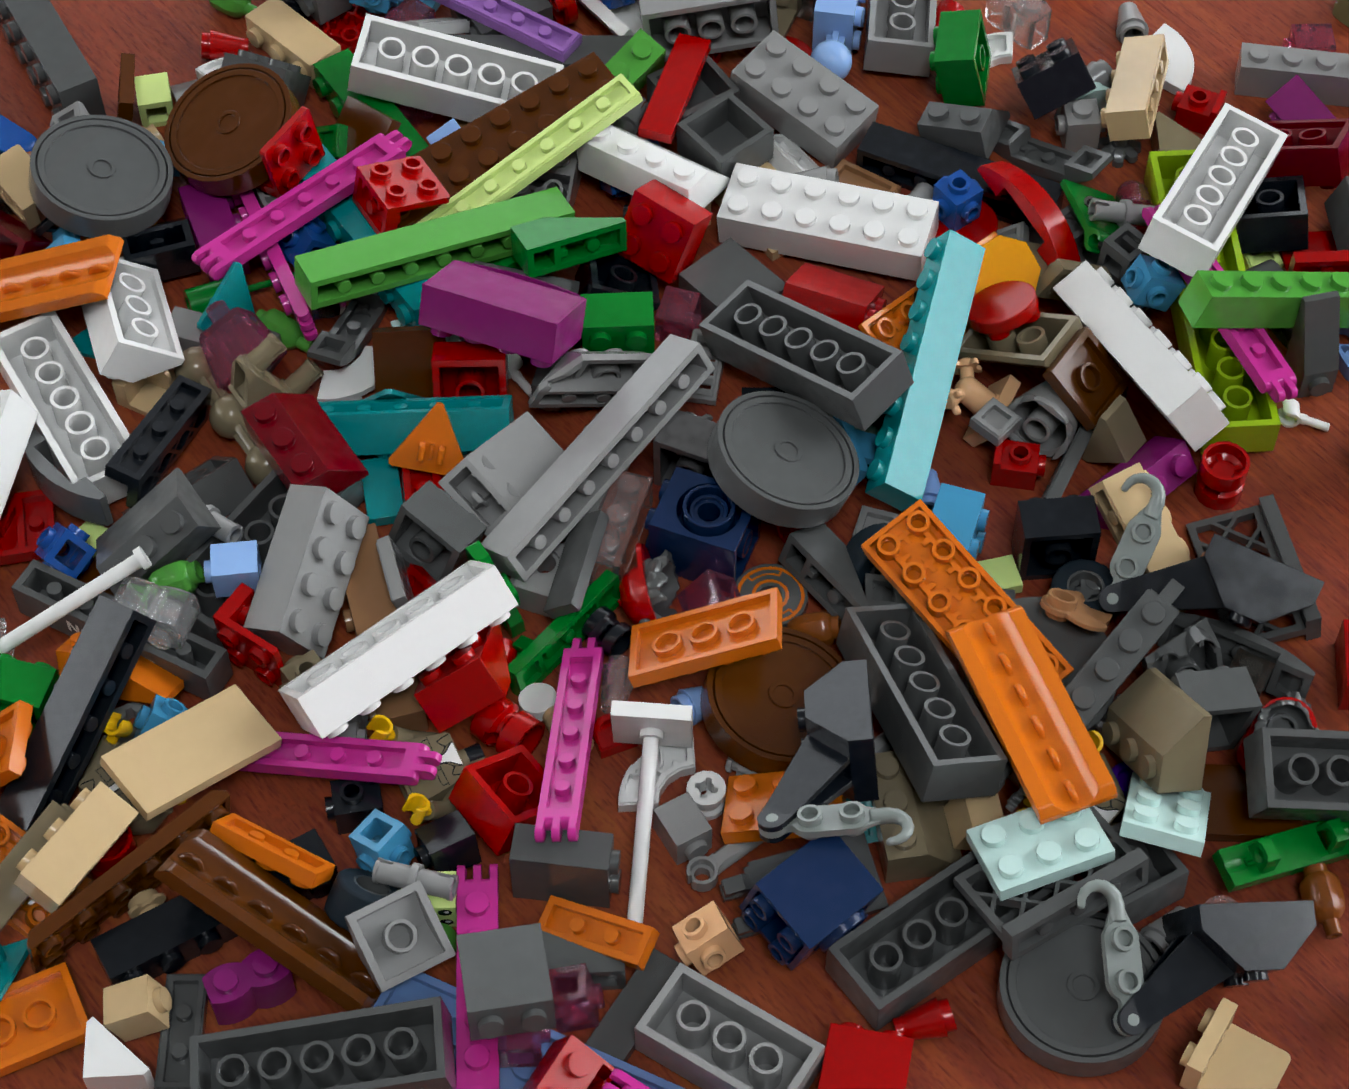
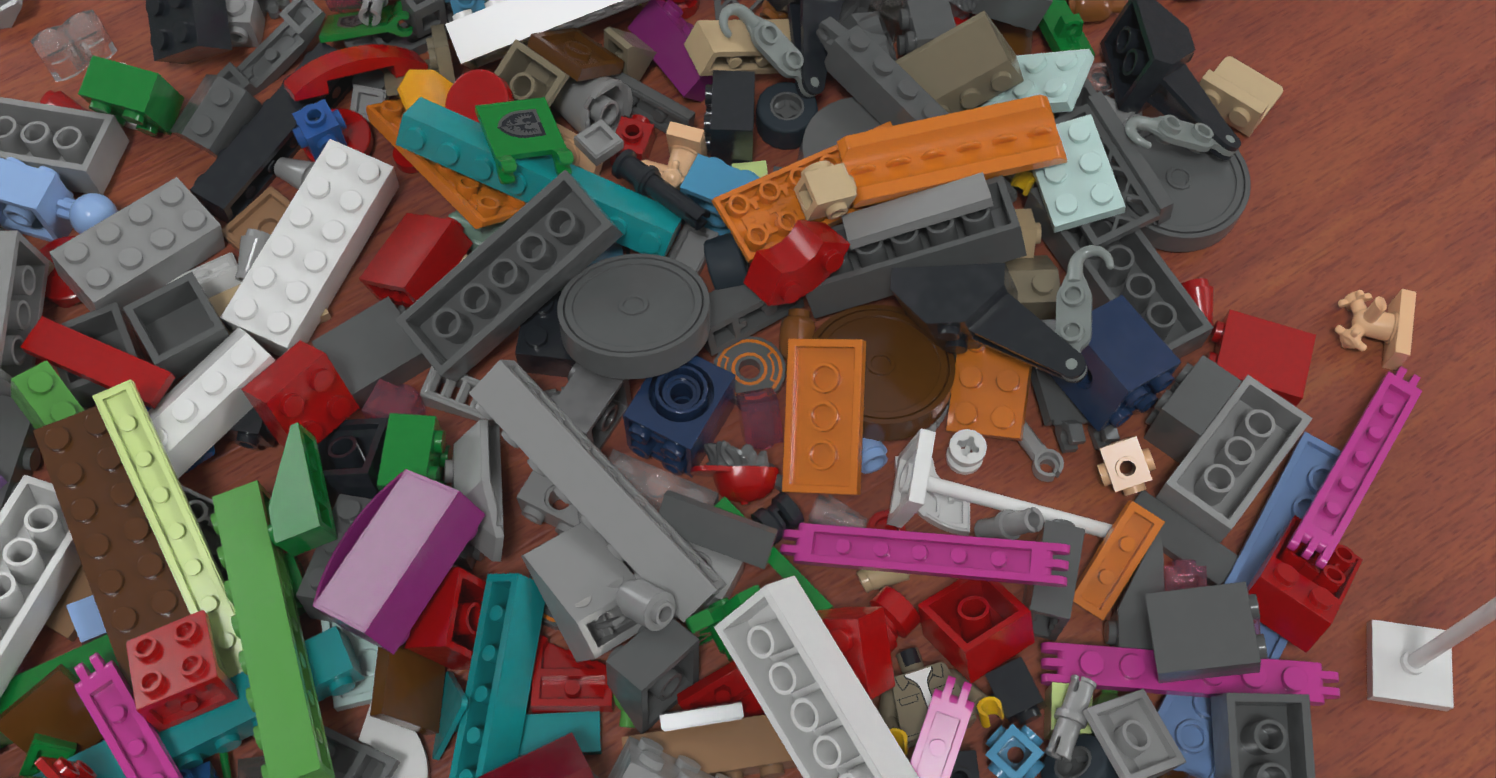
camera: 85 degrees left, 10 degrees up
orange piece [388,402,464,475] -> none
white tile [518,683,556,721] -> none
light grey brick [653,792,712,865] -> none
medium nougat plate [1040,588,1113,632] -> none
none -> green flag [475,97,574,184]
none -> black pin [611,149,710,231]
none -> light grey brick [616,579,676,631]
none -> light nougat piece [641,121,708,191]
none -> red brick [743,220,850,306]
none -> tan brick [794,160,857,221]
none -> light grey tile [842,172,994,250]
none -> light grey pin [974,507,1044,540]
none -> dark grey piece [1144,355,1242,464]

